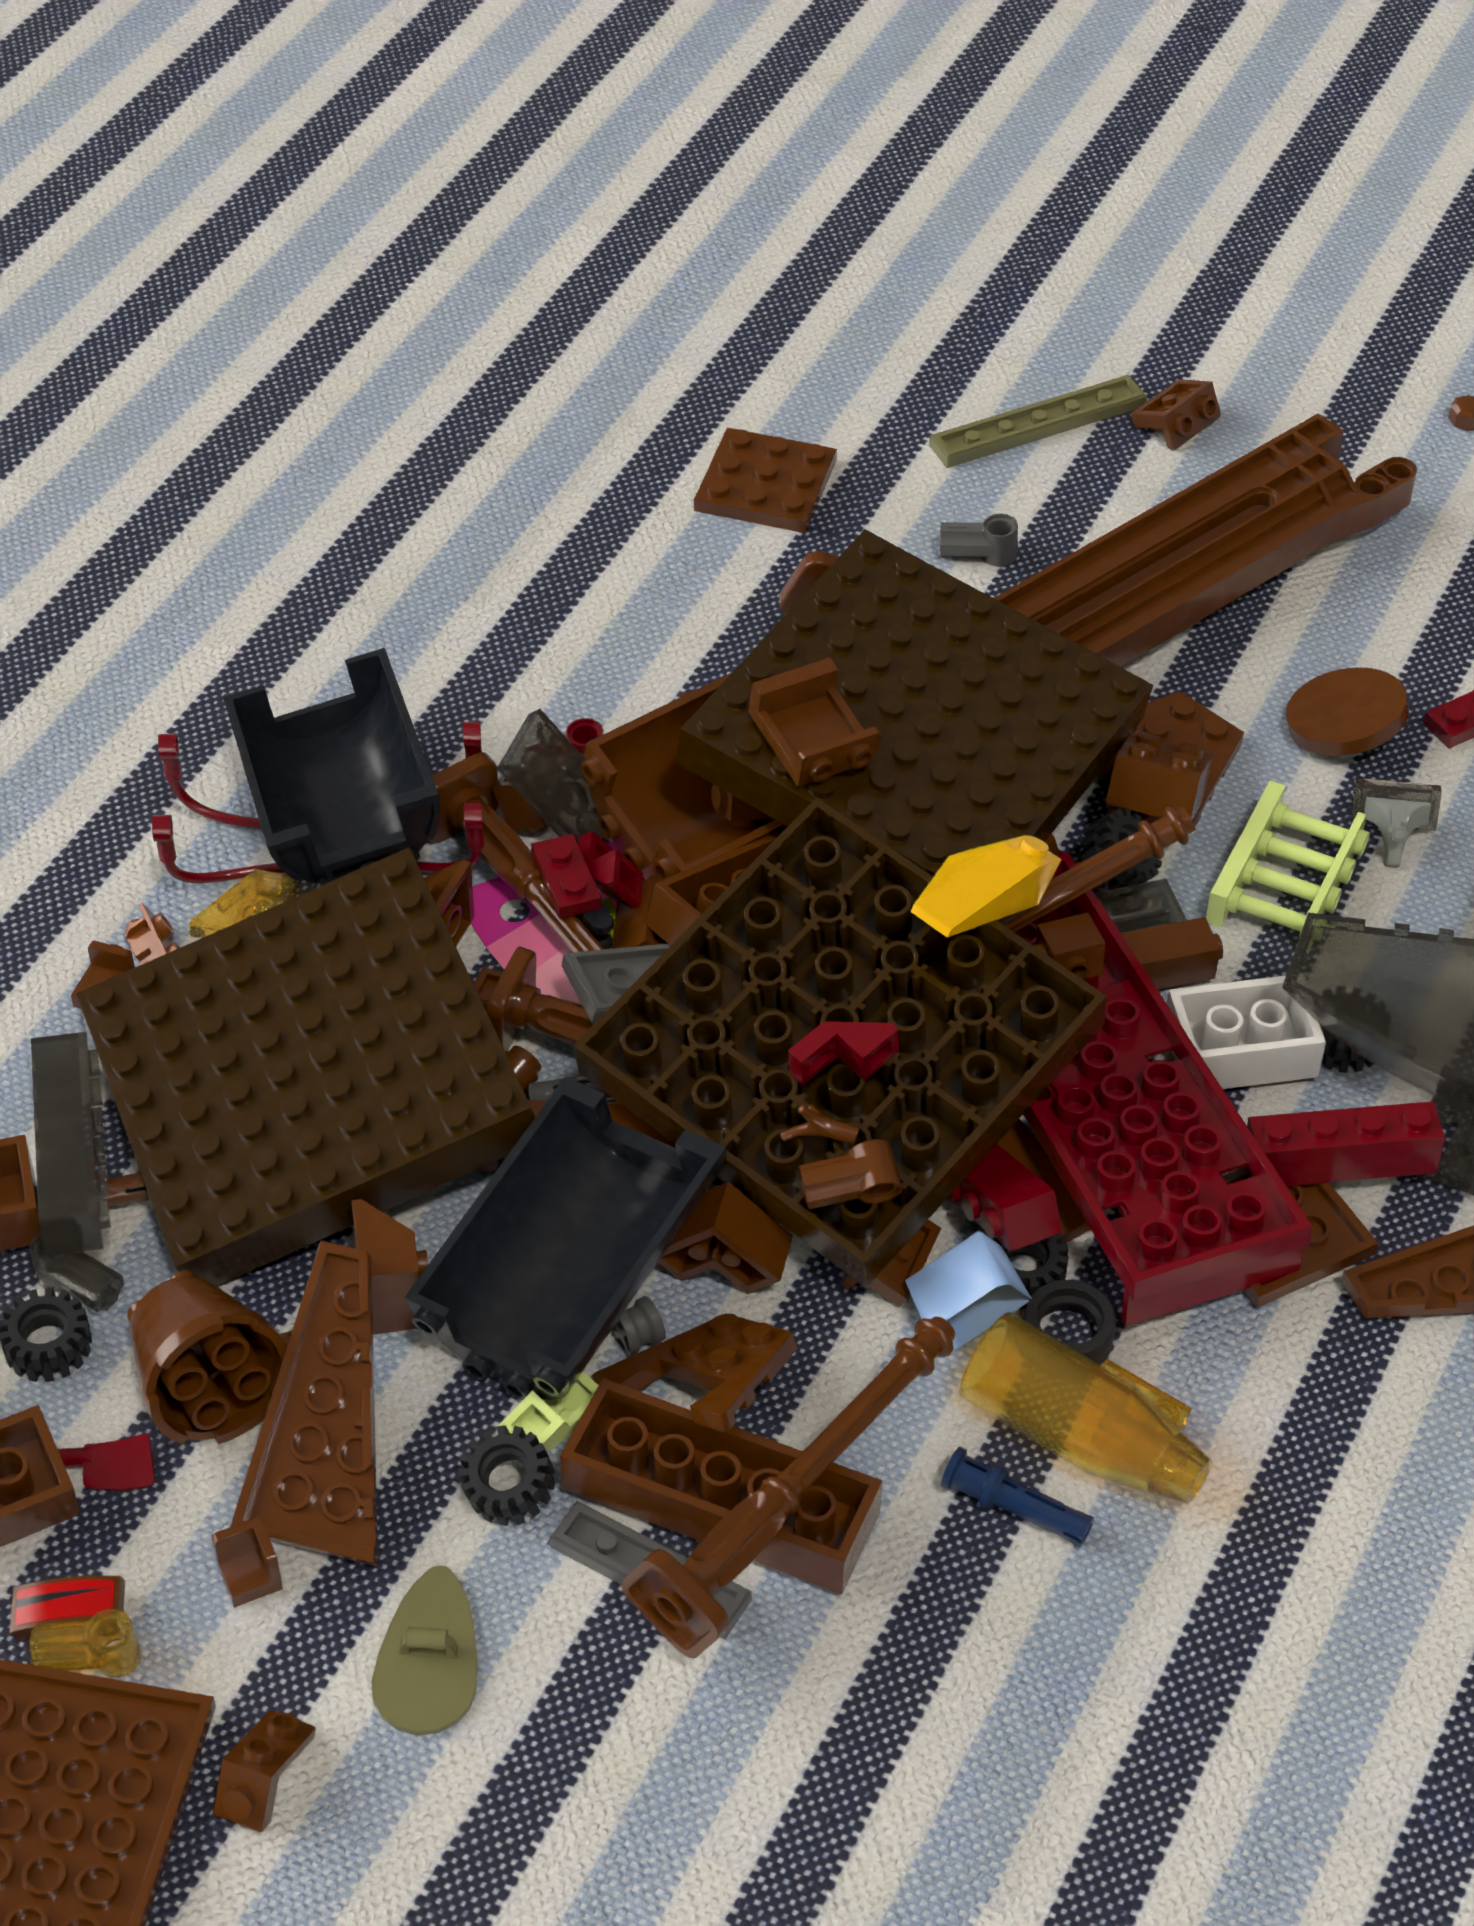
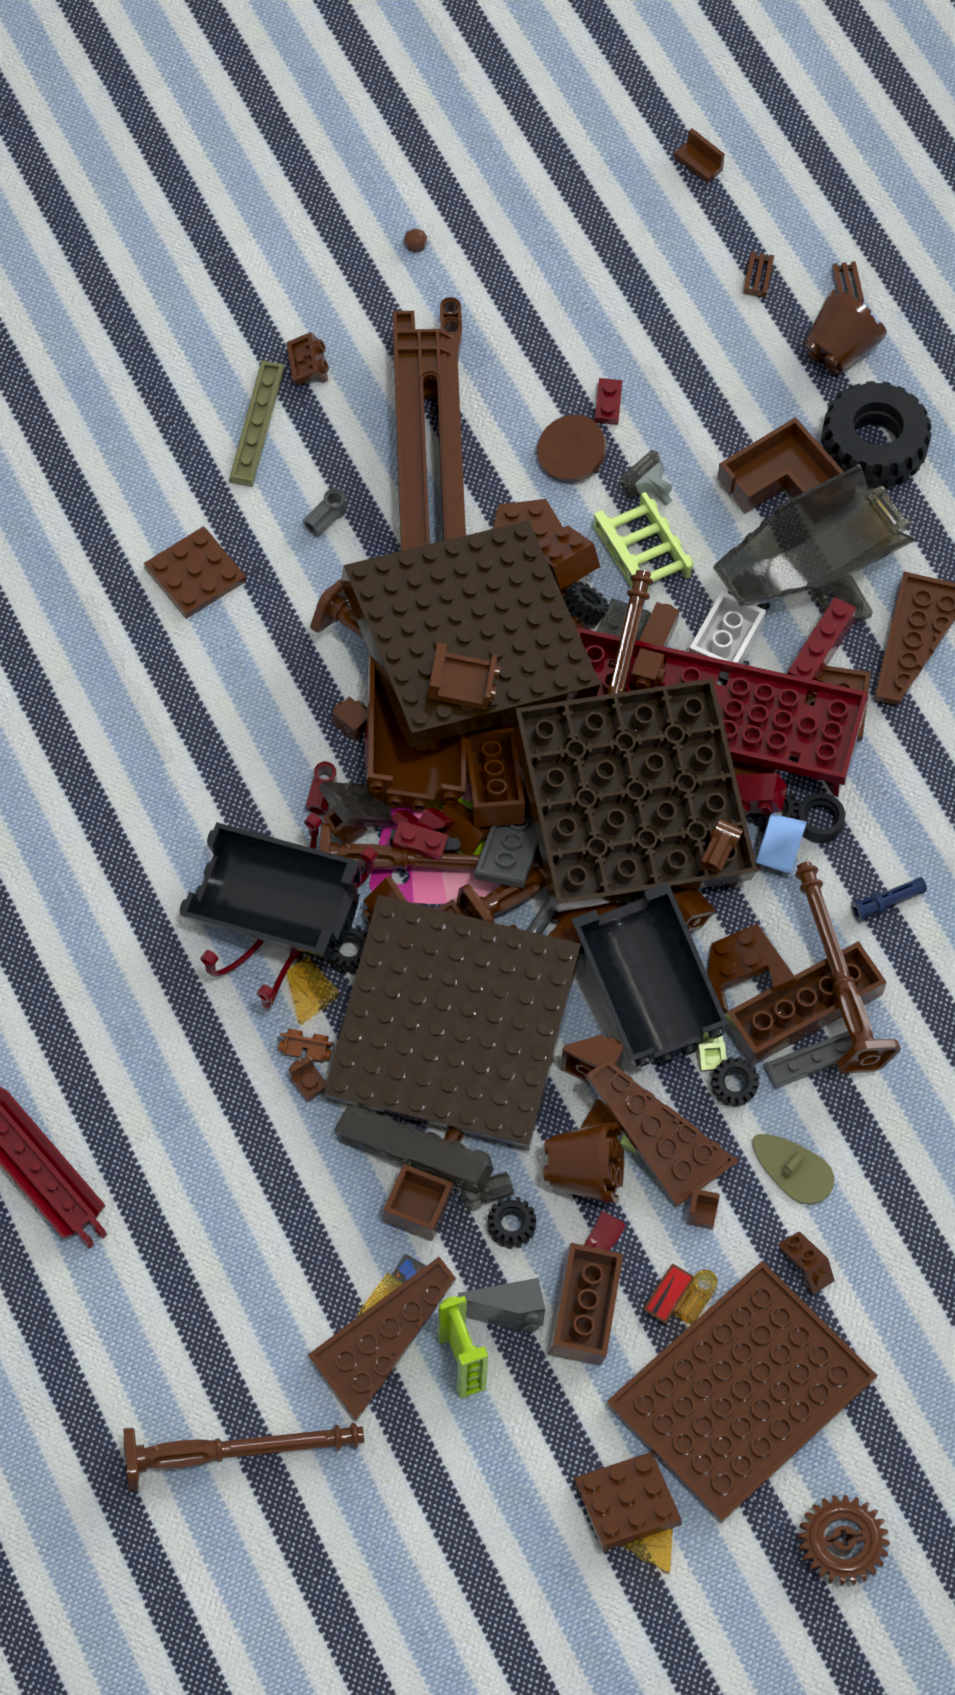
camera: 55 degrees left, 15 degrees up
reddish brown bar [780,1104,860,1146] -> none
dark red slope [788,1021,899,1085] -> none
yellow wedge [911,835,1061,937] -> none
clear yellow piece [959,1312,1213,1504] -> none

